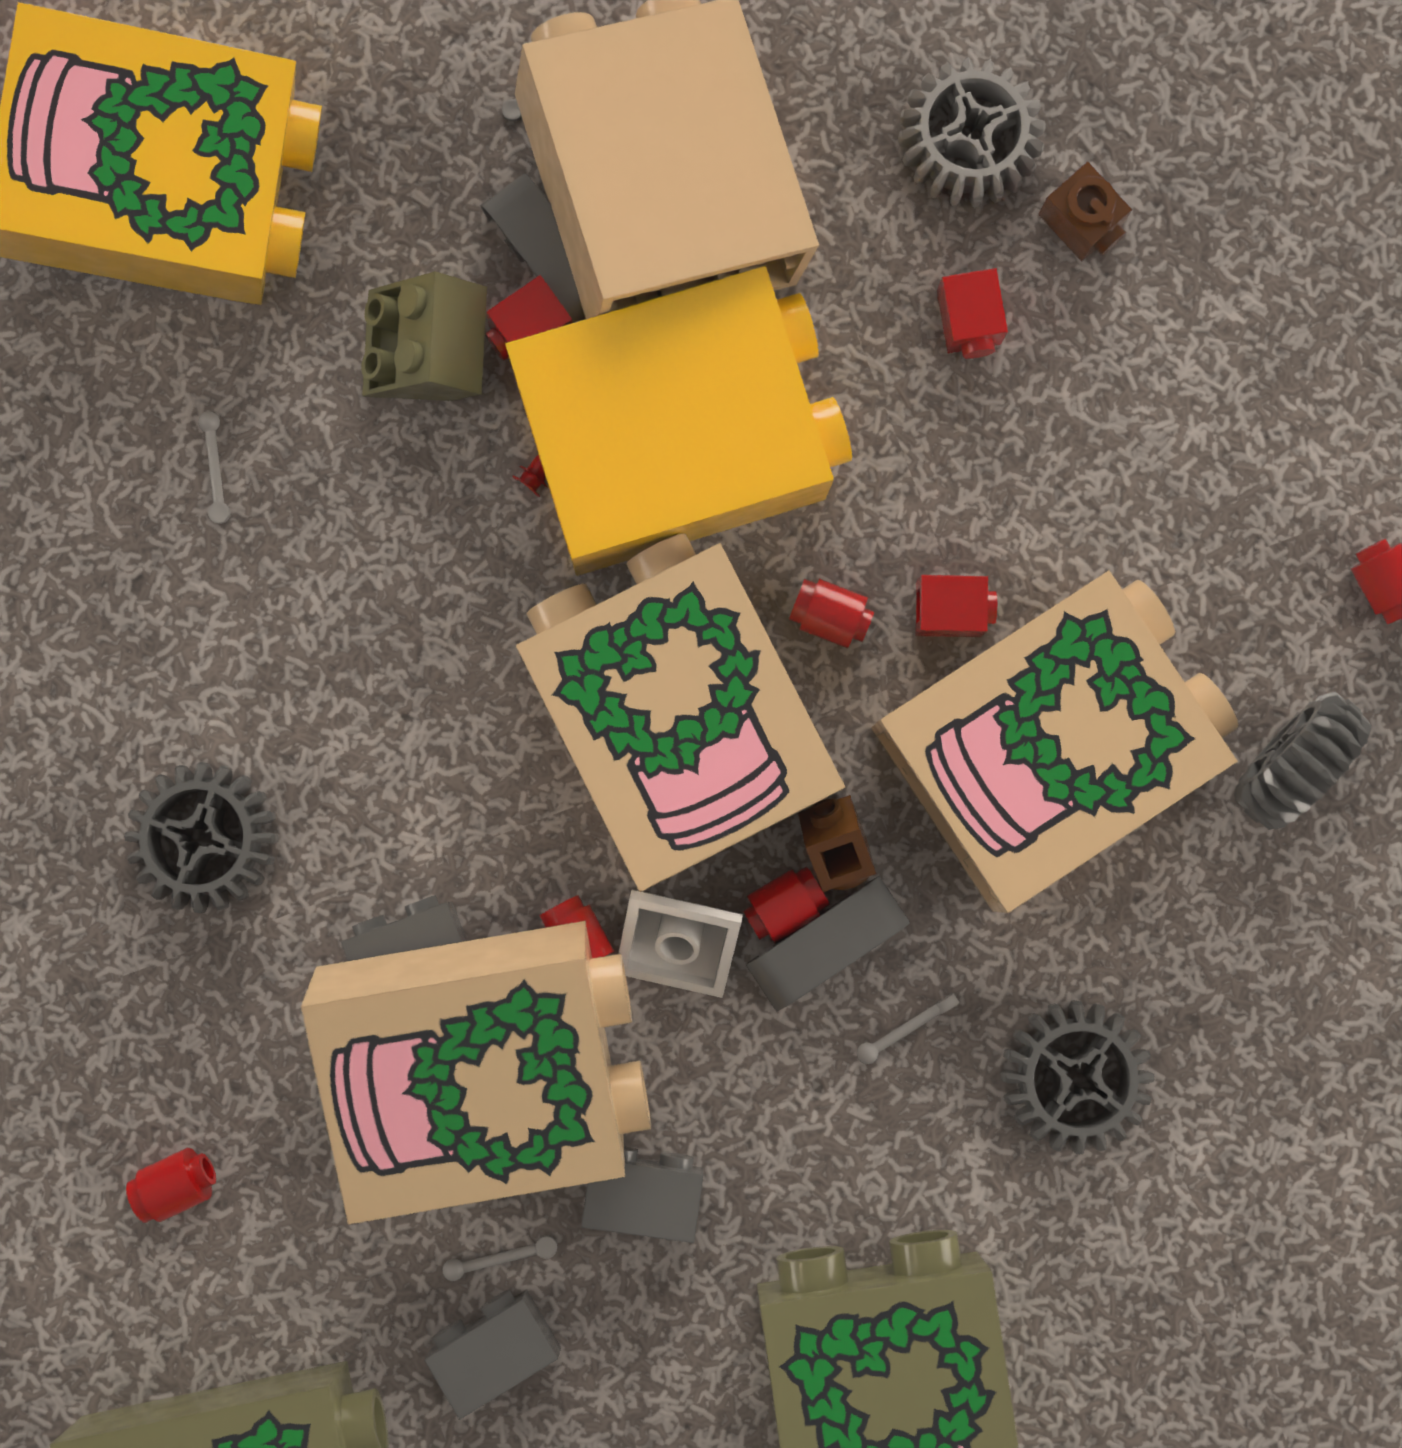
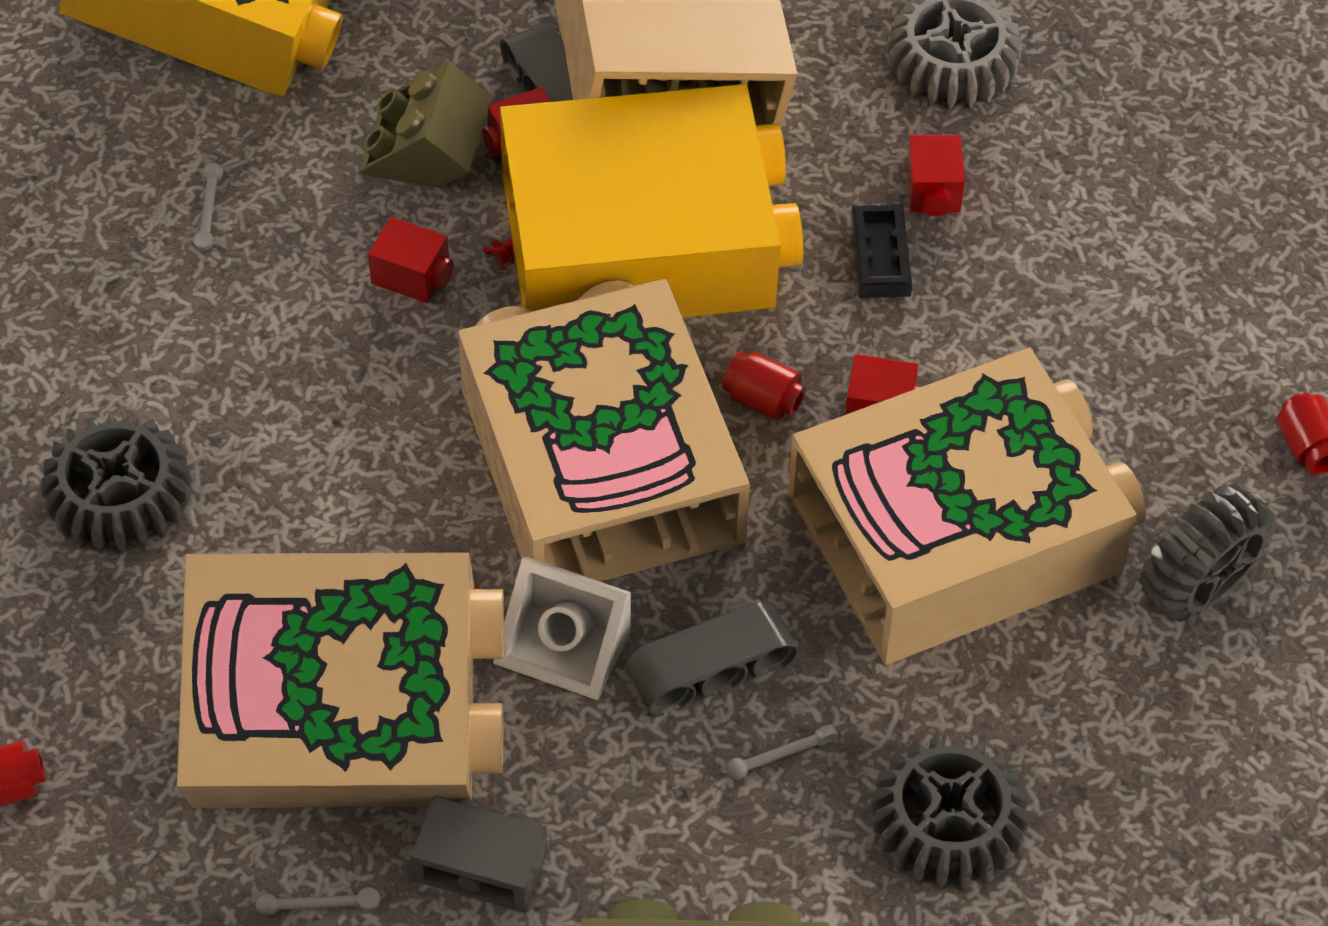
camera: 10 degrees right, 30 degrees down
red brick [743,867,830,944] -> none
reddish brown brick [798,795,876,892] -> none
reddish brown brick [1038,162,1132,262] -> none
none -> red brick [368,217,454,303]
none -> black plate [851,204,912,298]

